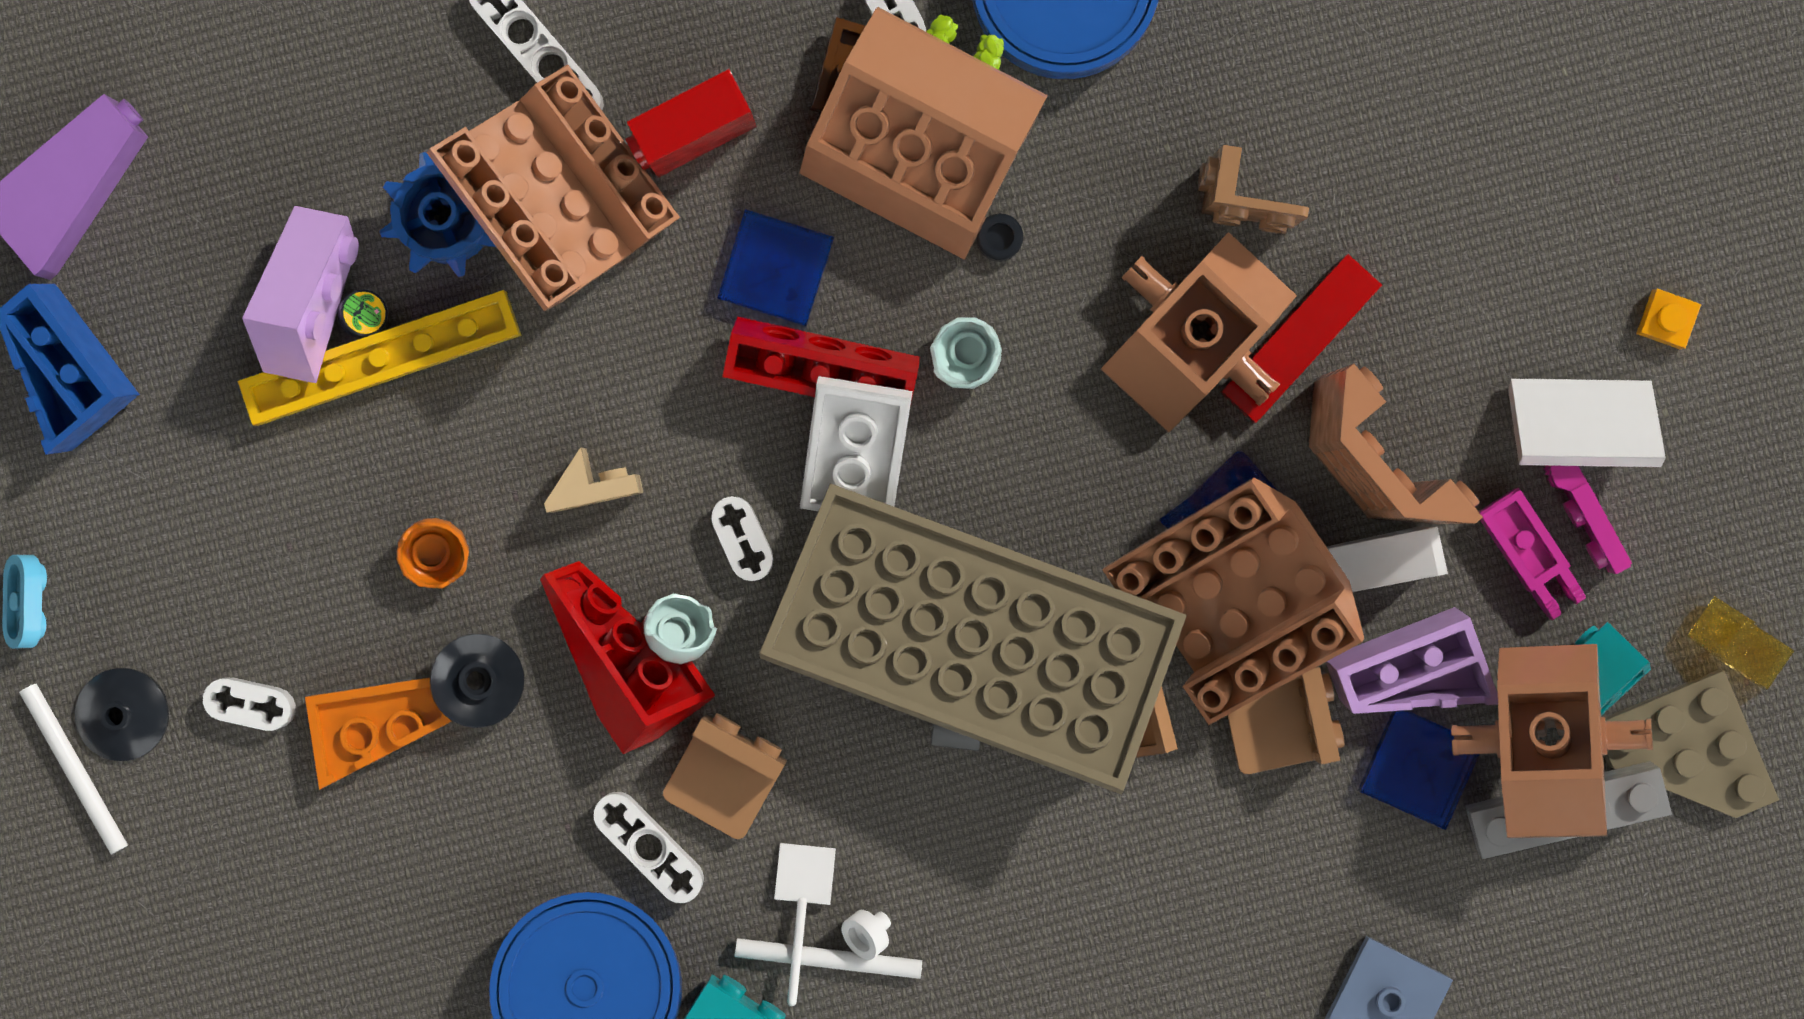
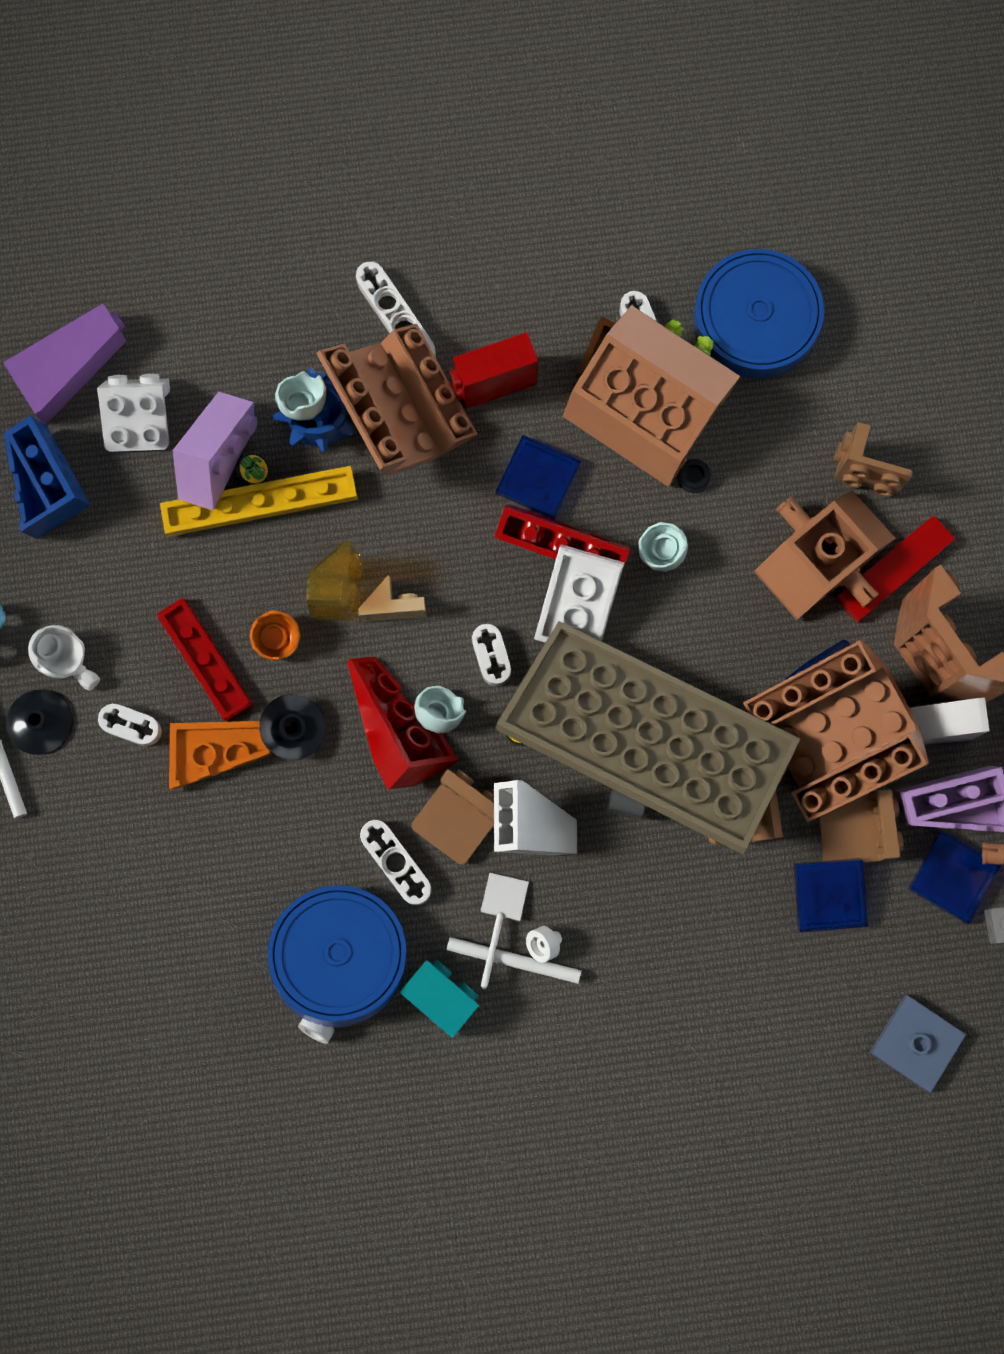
camera: 10 degrees right, 10 degrees down
none -> white hair [28,625,100,691]
none -> white bracket [97,374,170,452]
none -> red tile [156,597,254,722]
none -> light aqua hair [275,371,326,420]
none -> clear yellow slope [306,541,362,621]
none -> white slope [494,780,577,856]
none -> clear blue tile [793,858,868,932]

